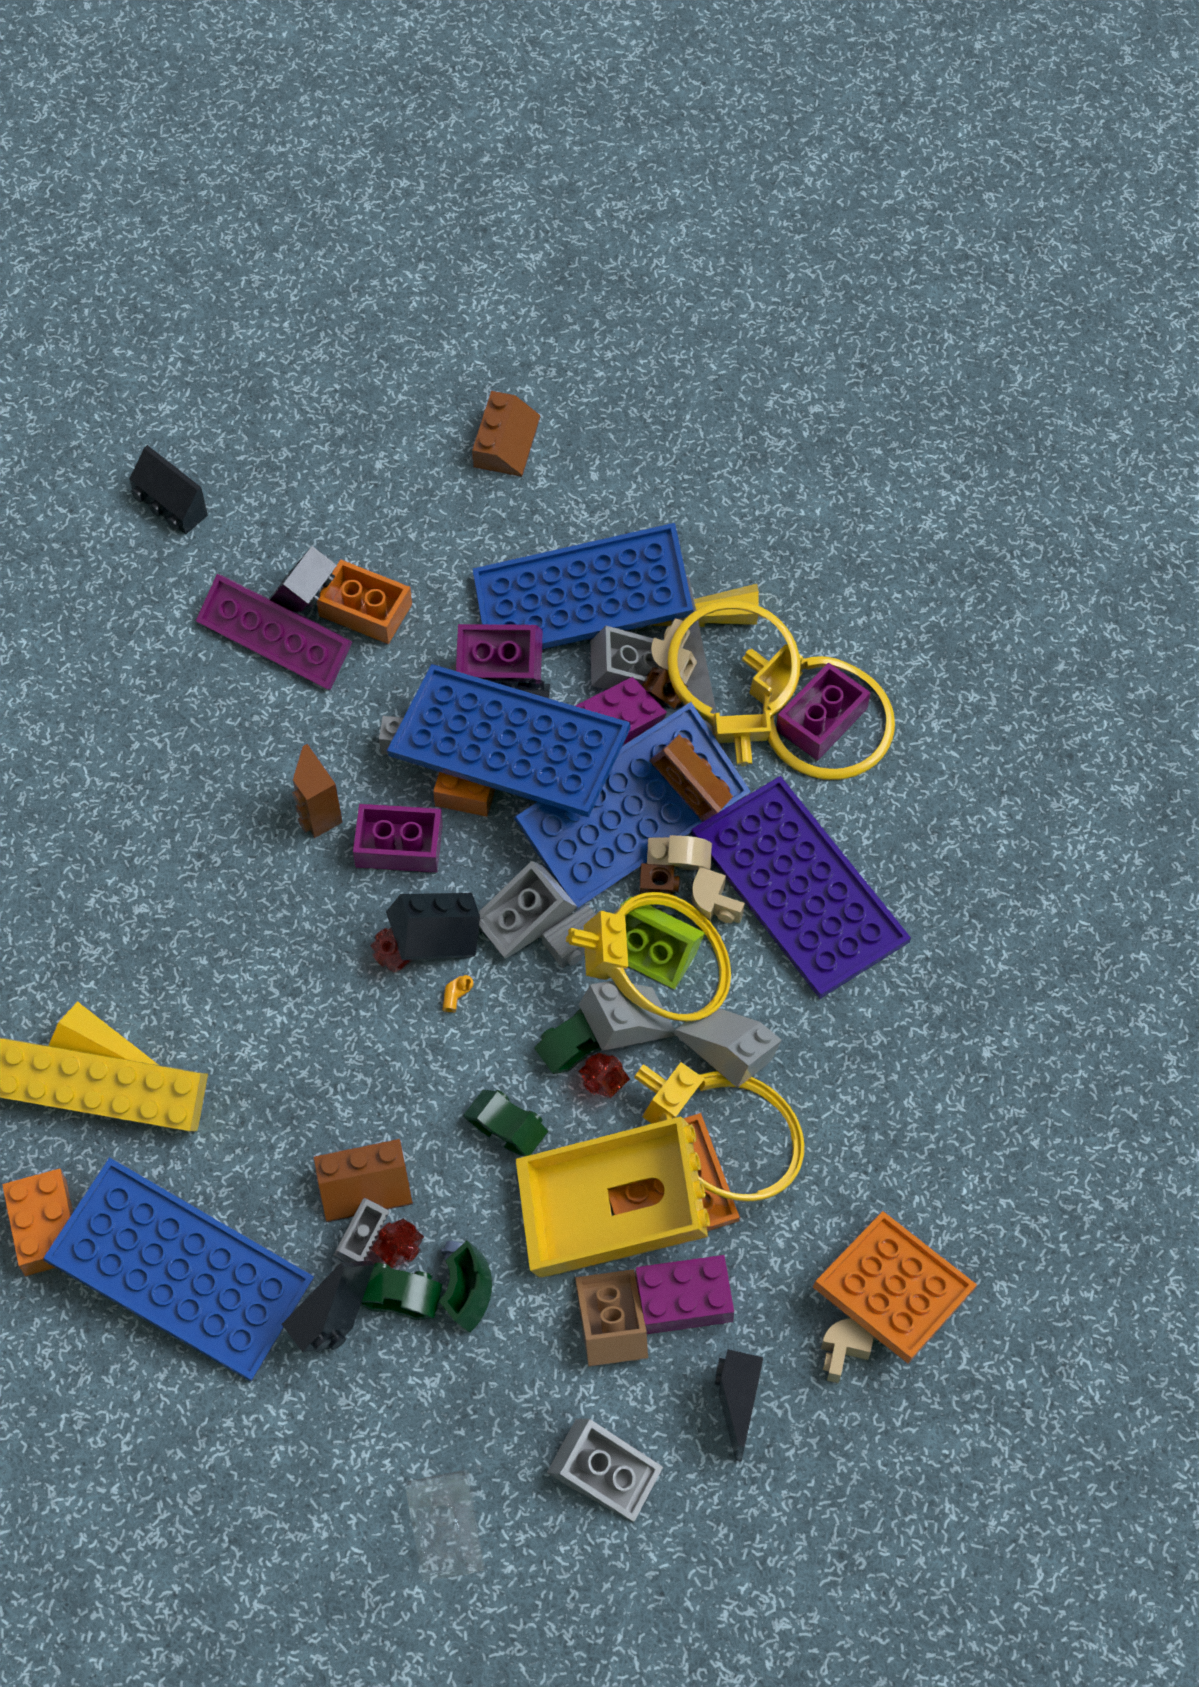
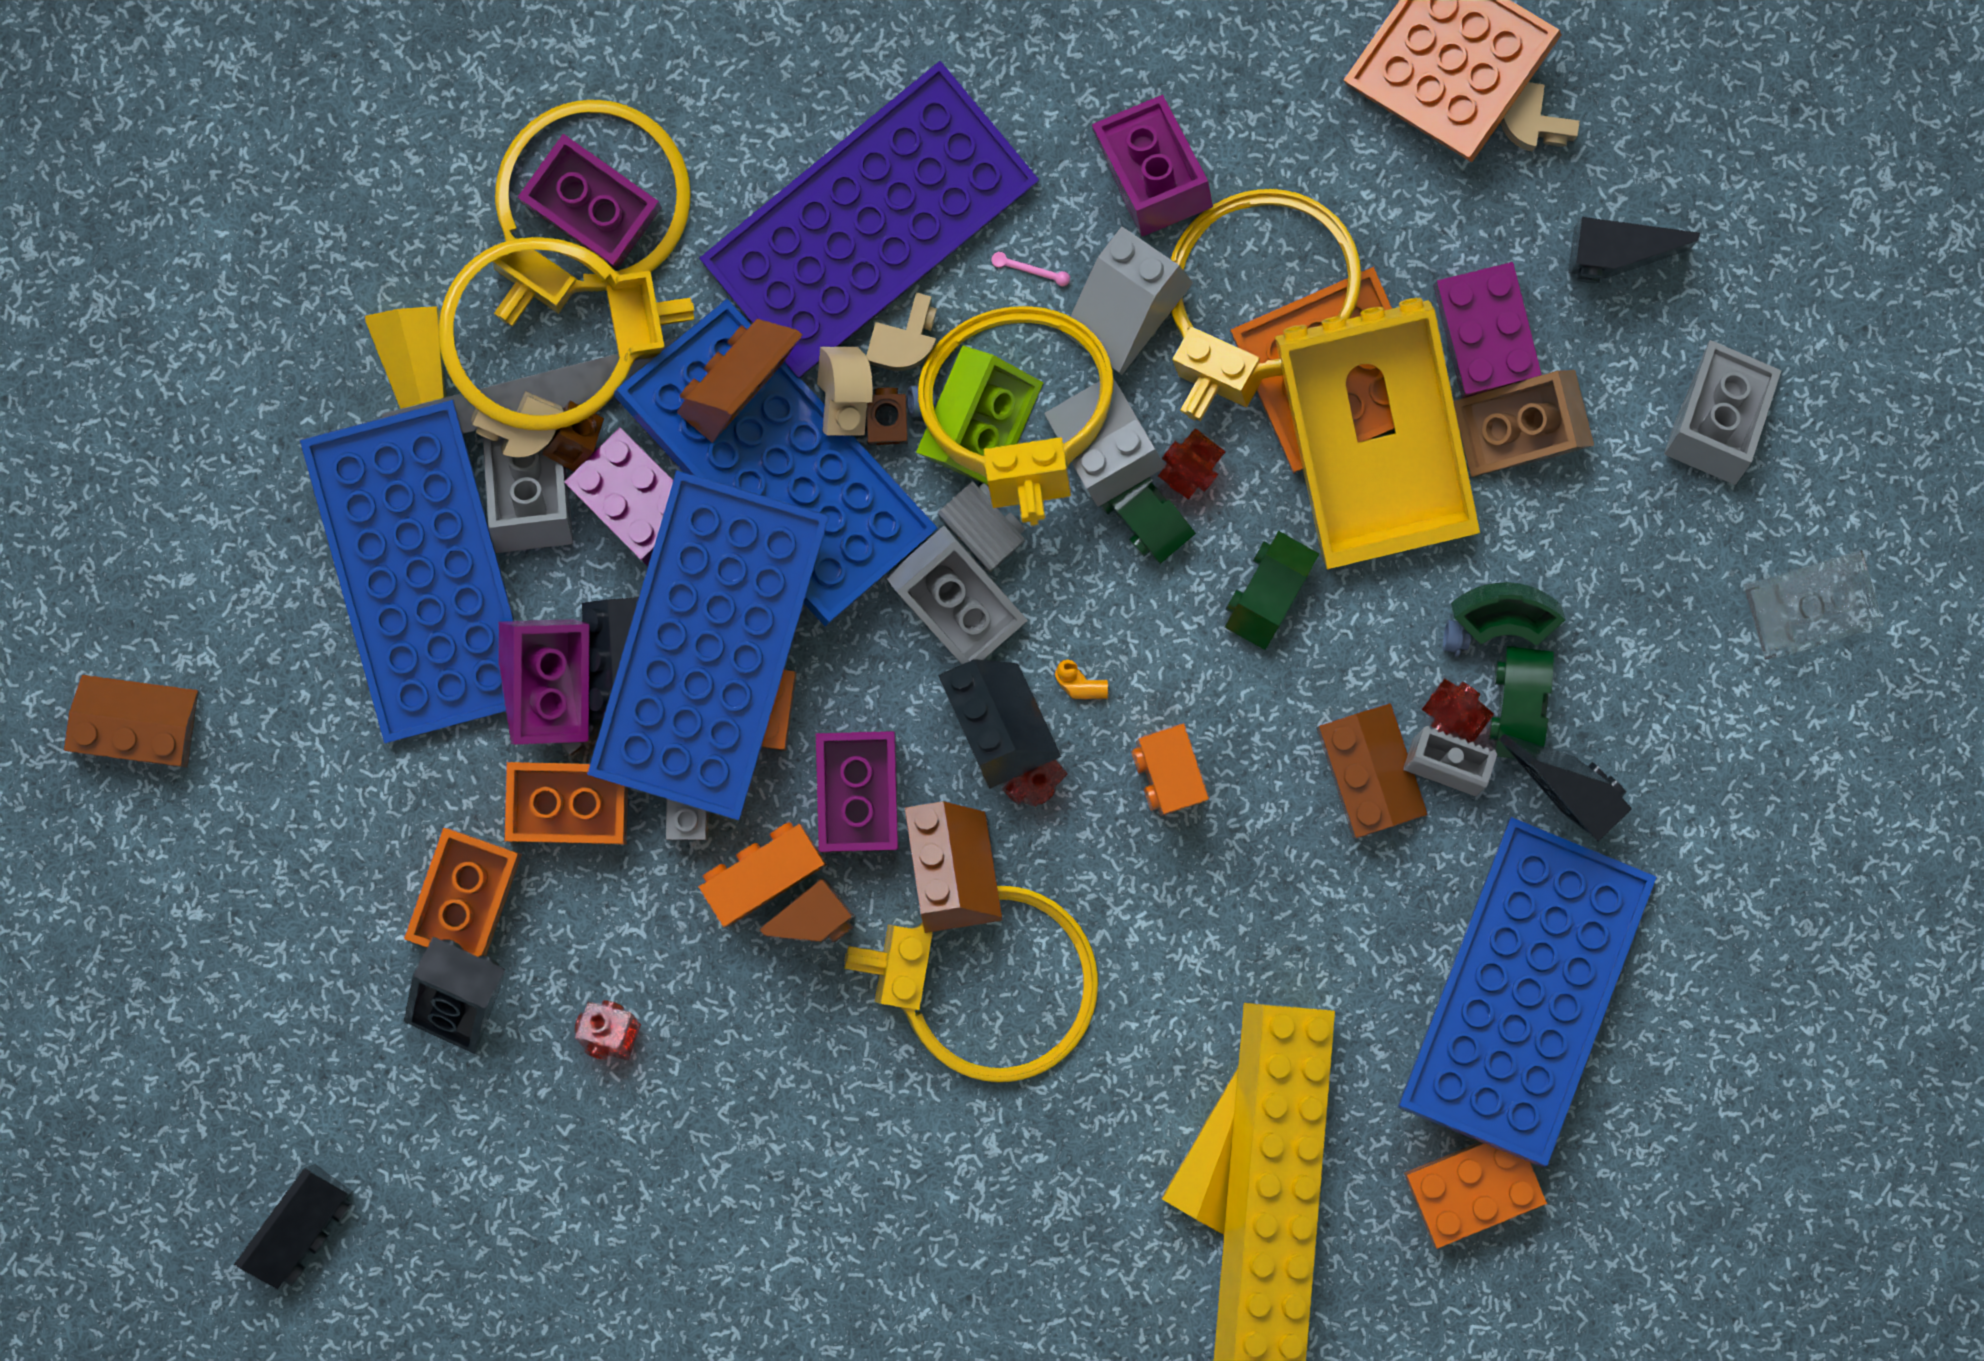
camera: 90 degrees left, 25 degrees up
magenta plate [196,574,353,689] -> none
none -> orange brick [505,762,628,844]
none -> clear red brick [575,1000,641,1061]
none -> orange brick [699,822,827,927]
none -> yellow brick [844,886,1098,1082]
none -> dark orange slope [904,801,1003,933]
none -> bright pink hinge [992,252,1070,287]
none -> magenta slope [1091,94,1213,237]
none -> orange brick [1131,723,1209,816]

